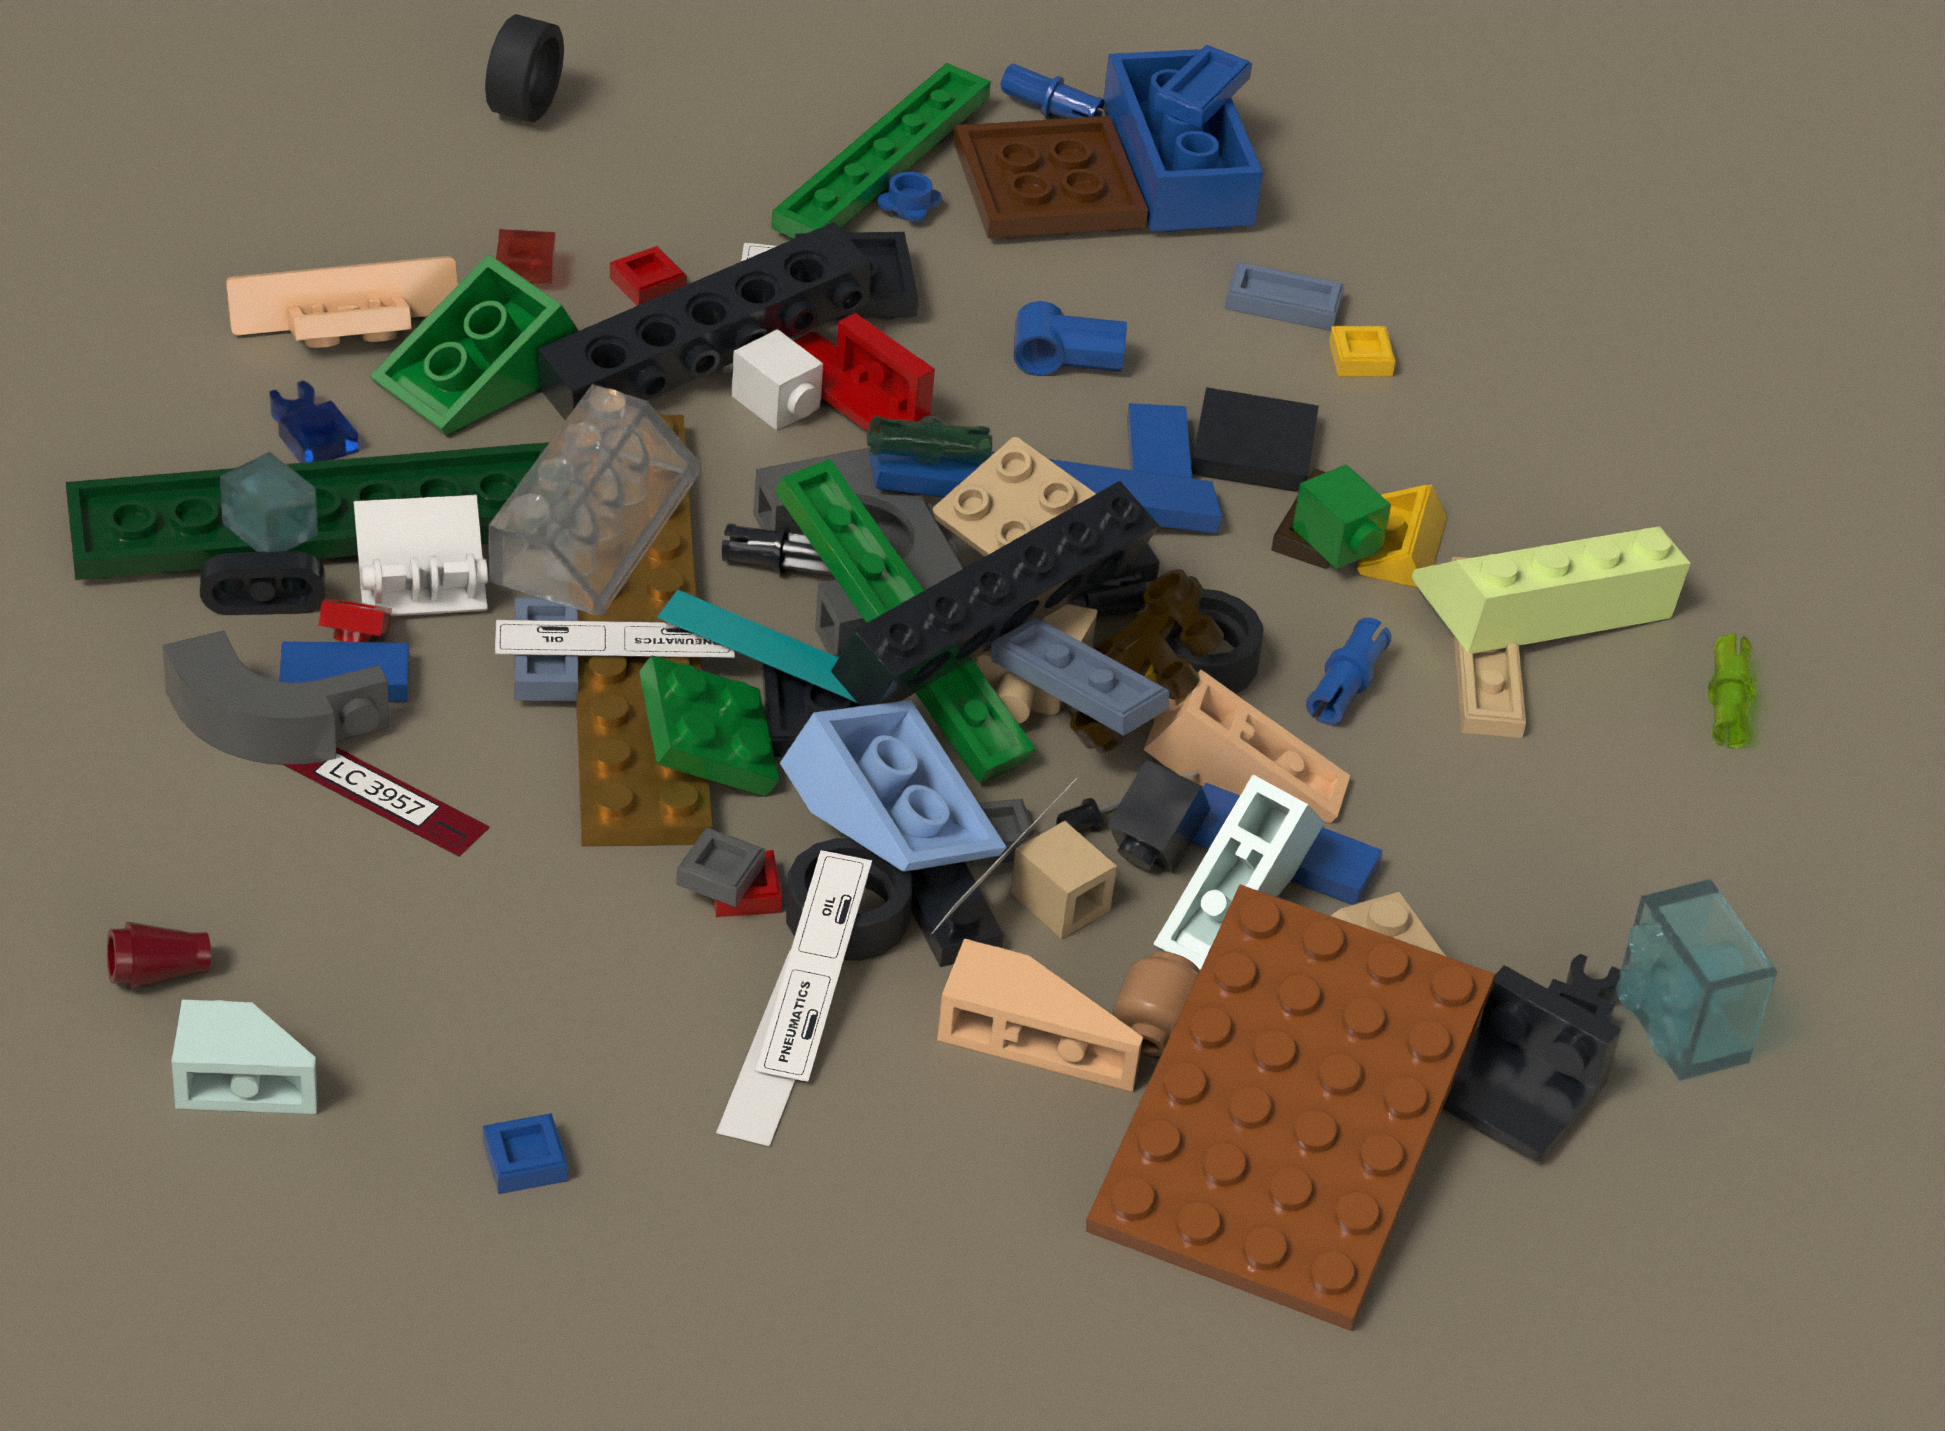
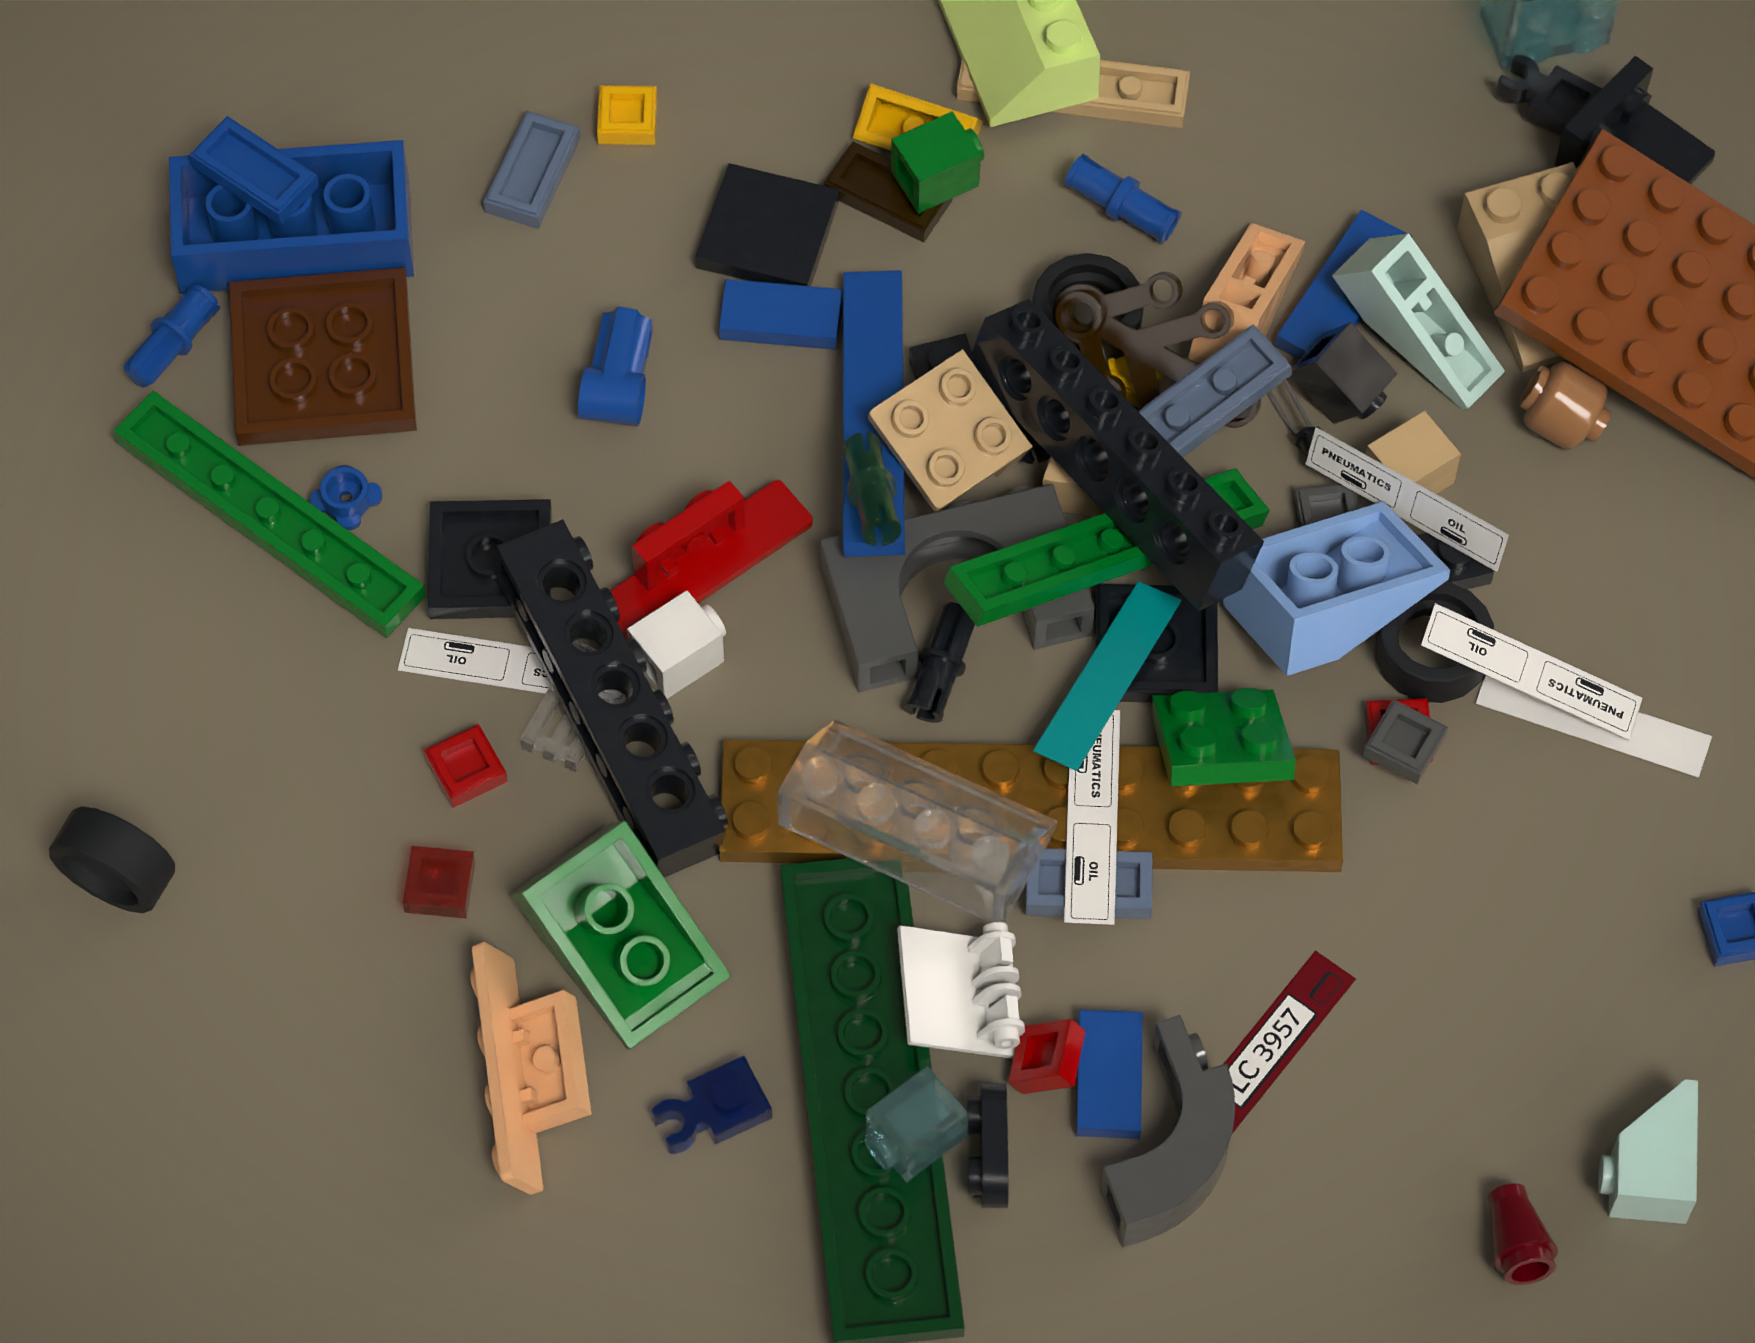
camera: 80 degrees left, 20 degrees up
light nougat slope [937,939,1143,1092] -> none

